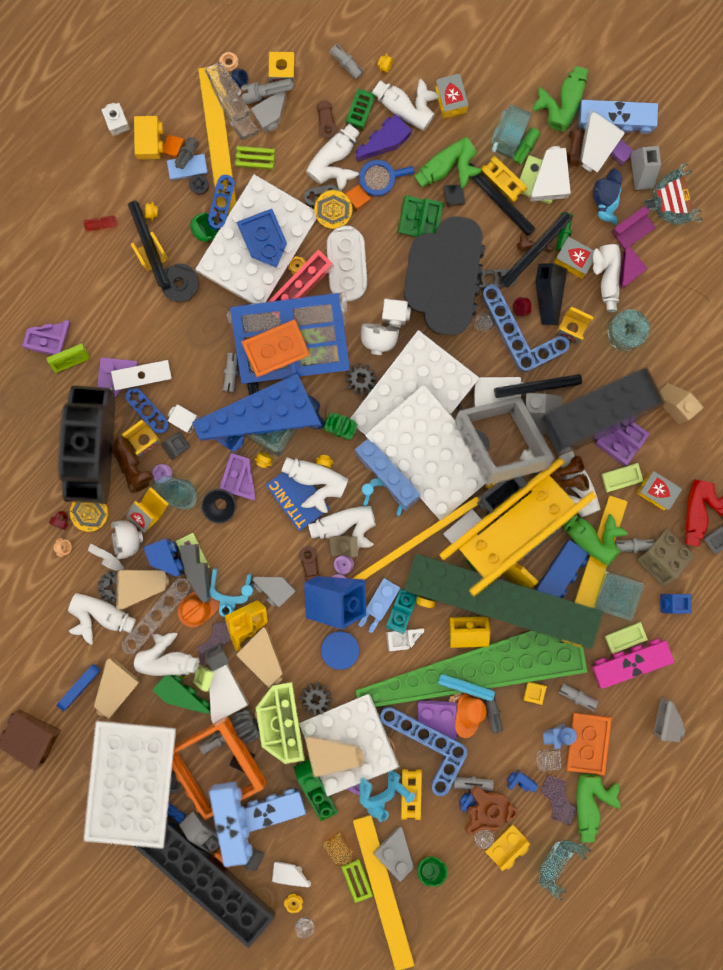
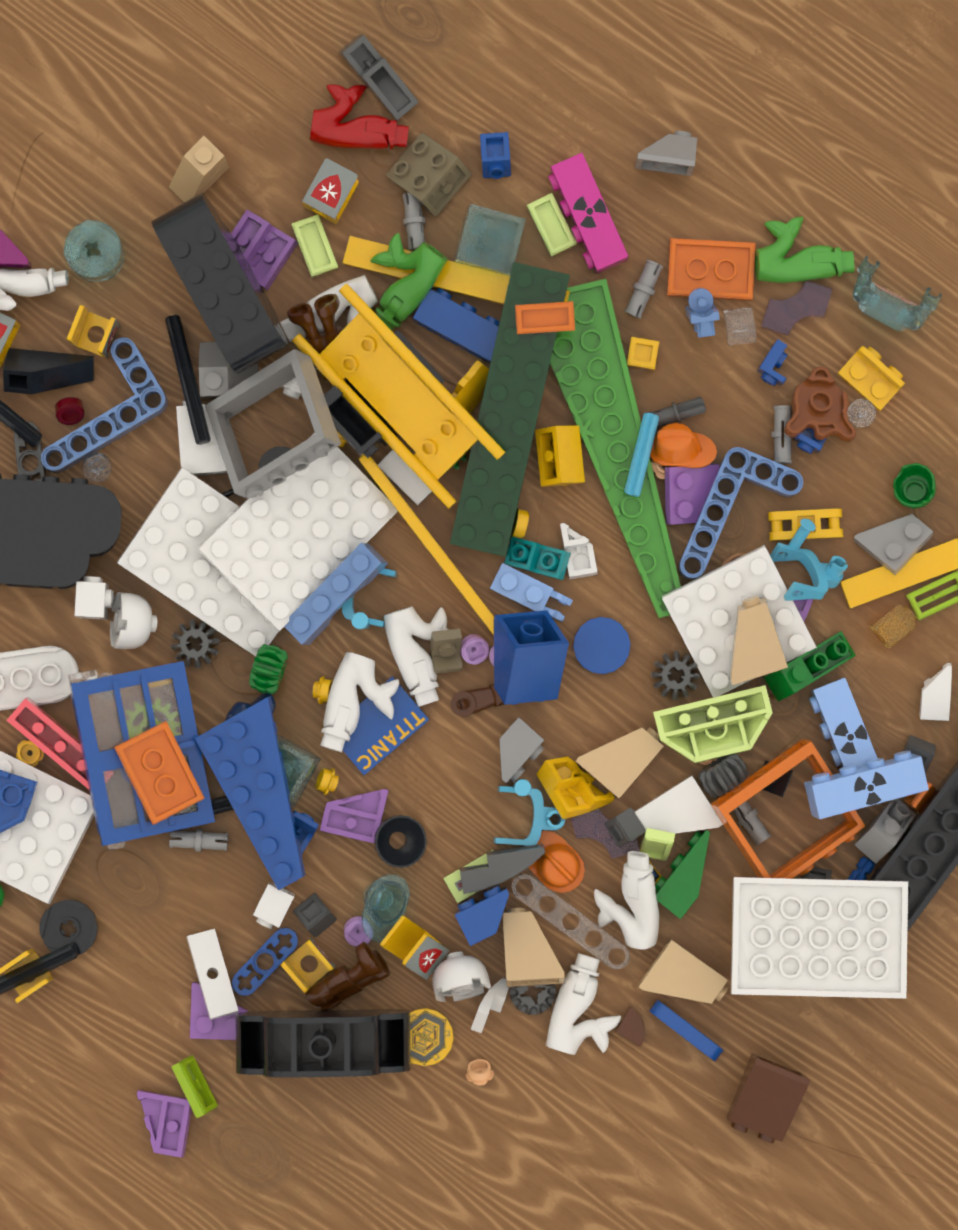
camera: 100 degrees left, 0 degrees up
dark red tile [49,511,69,531] -> none
none -> orange tile [515,301,575,334]
none -> reddish brown tile [616,1007,645,1046]

